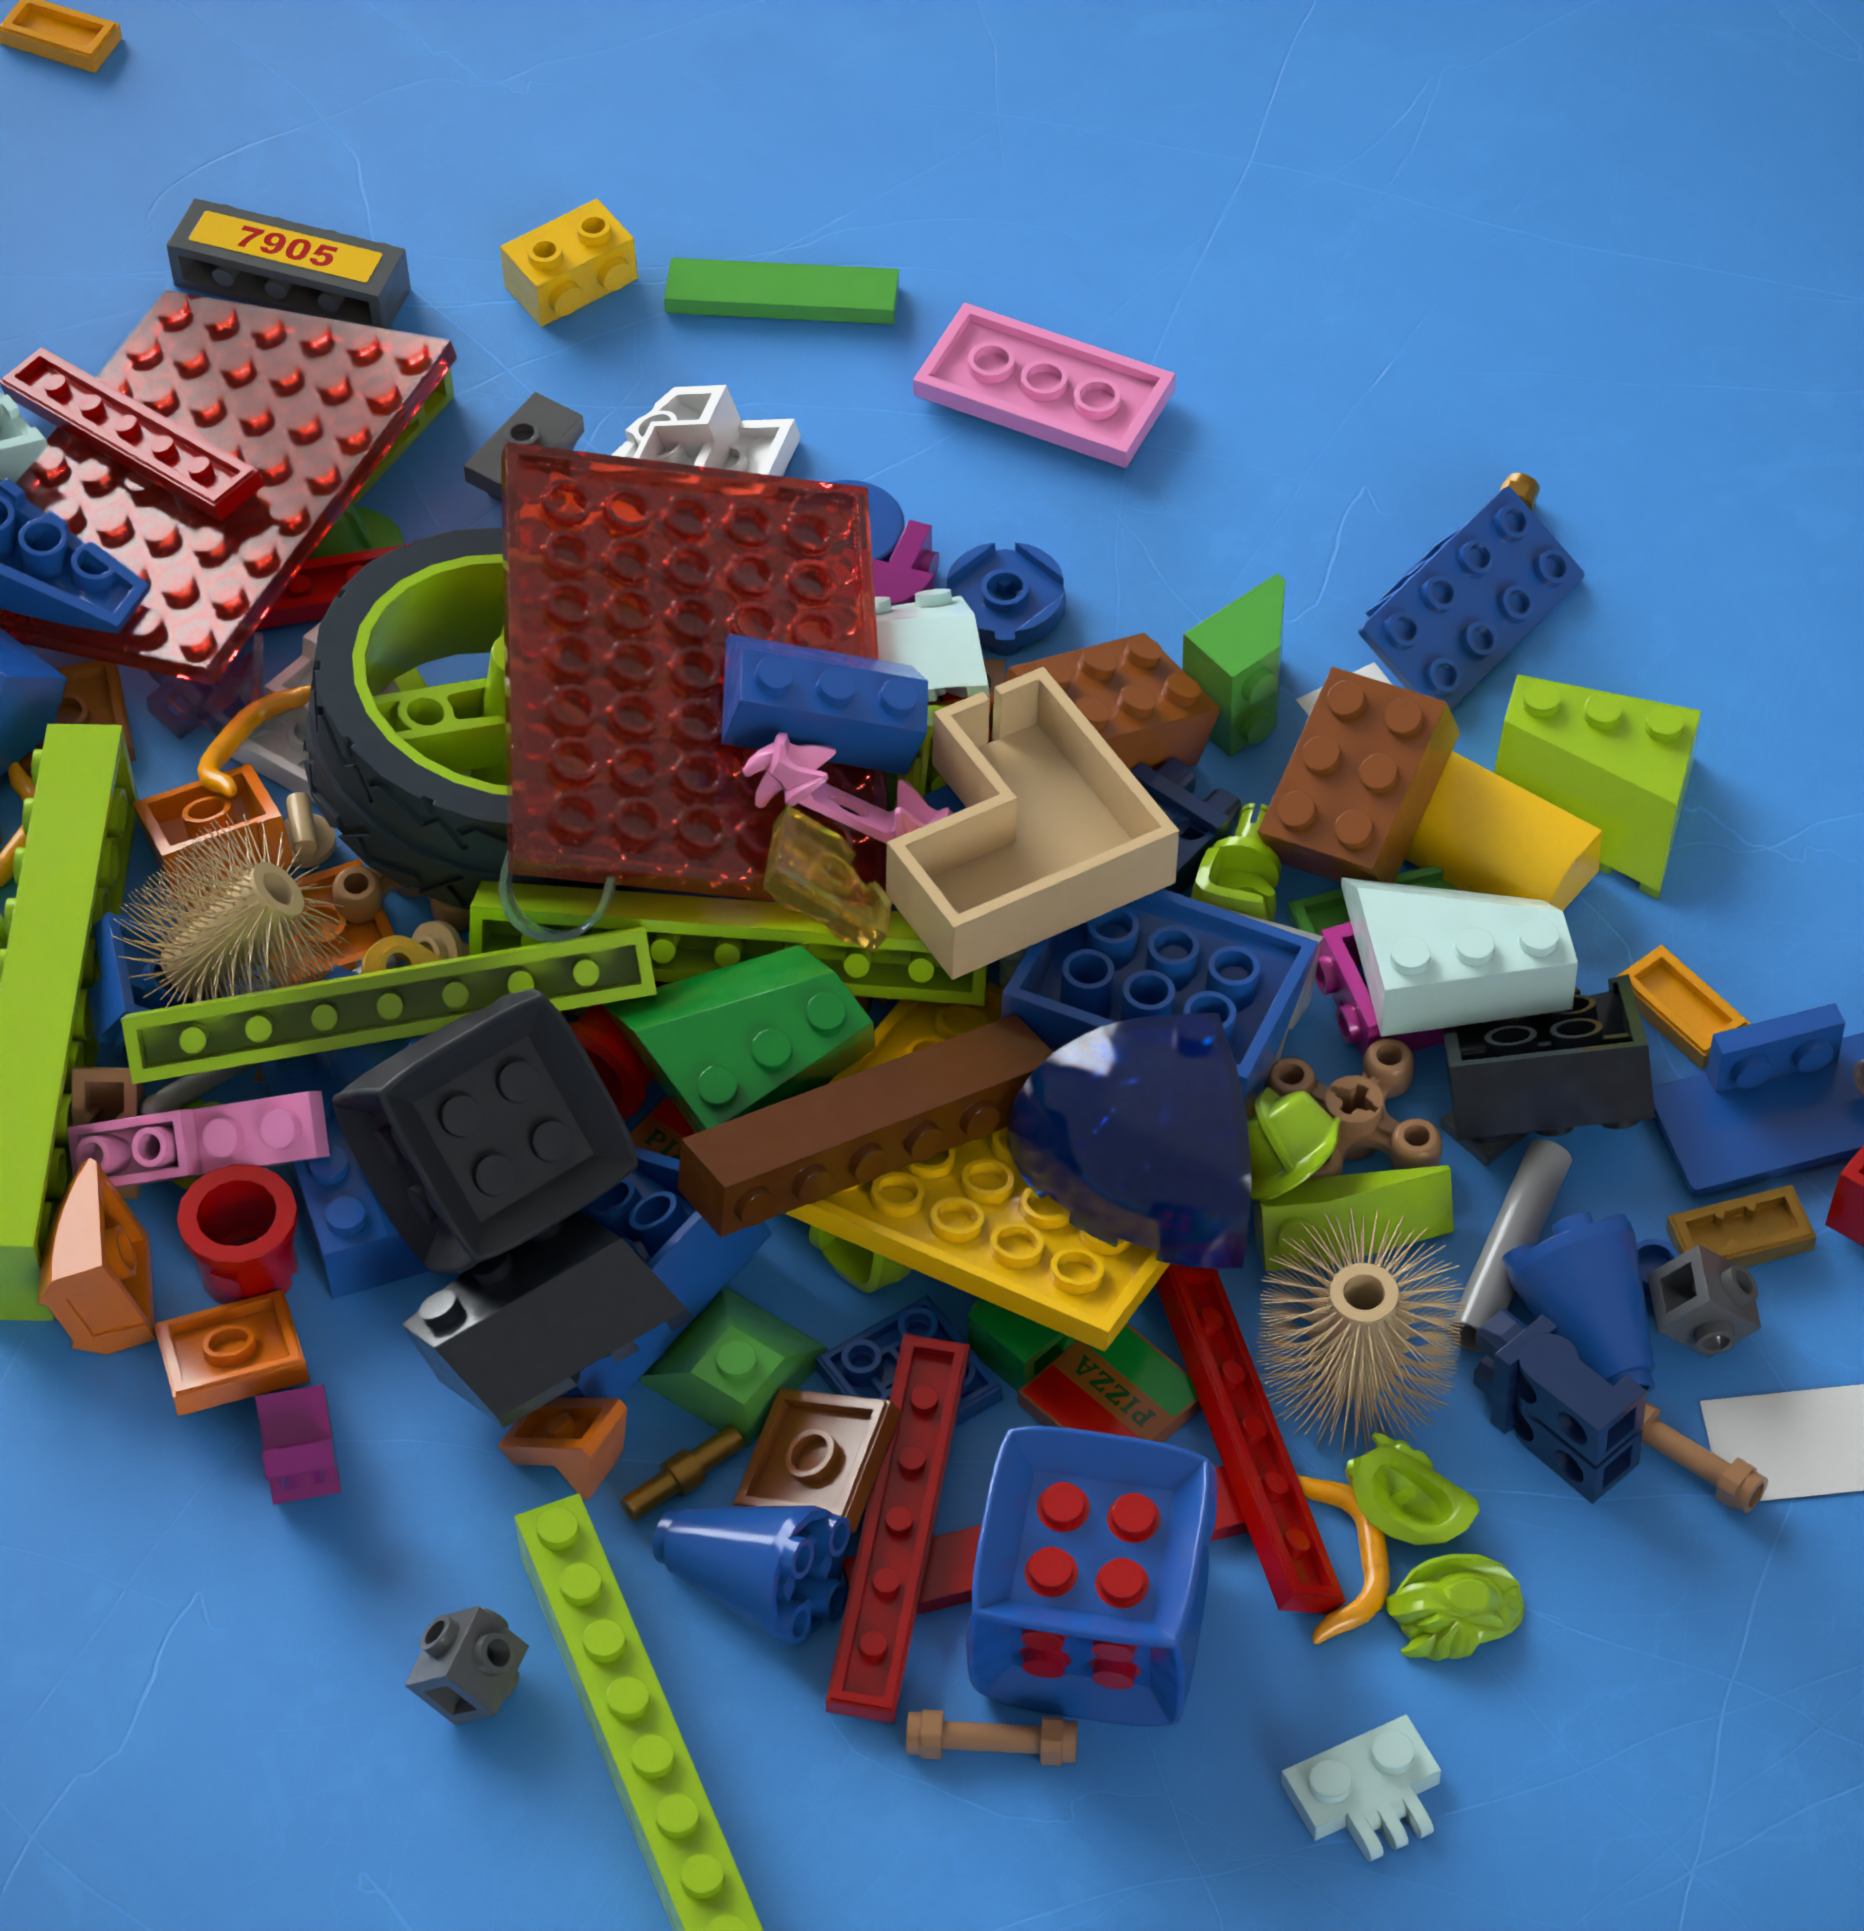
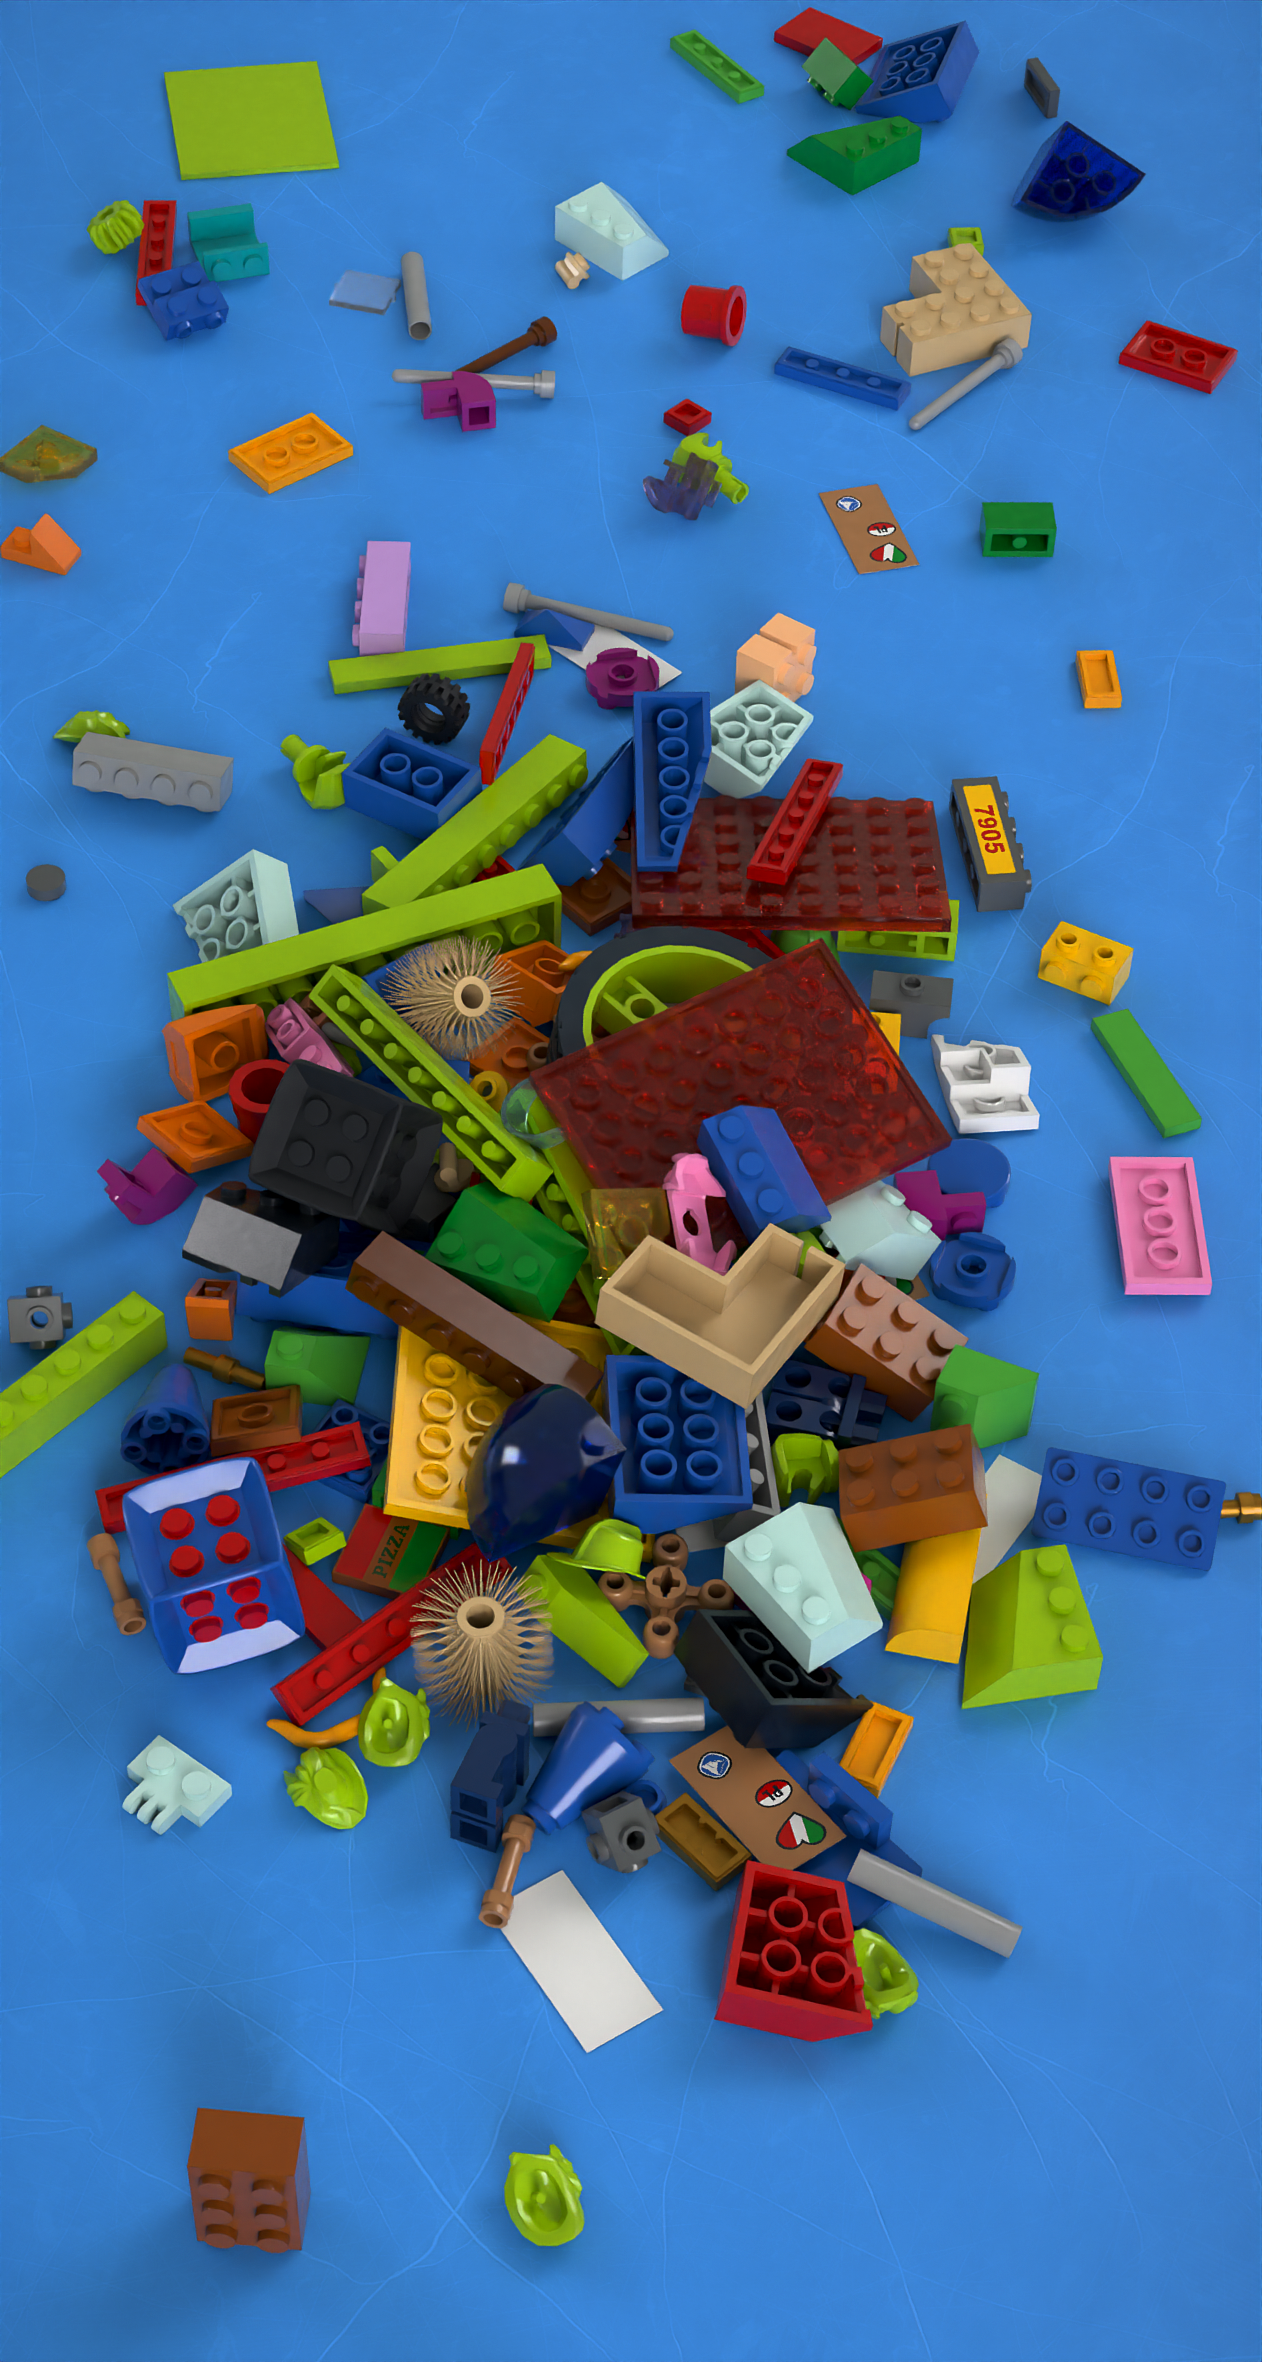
camera: 60 degrees right, 5 degrees down
none -> medium nougat sticker [668,1725,847,1870]

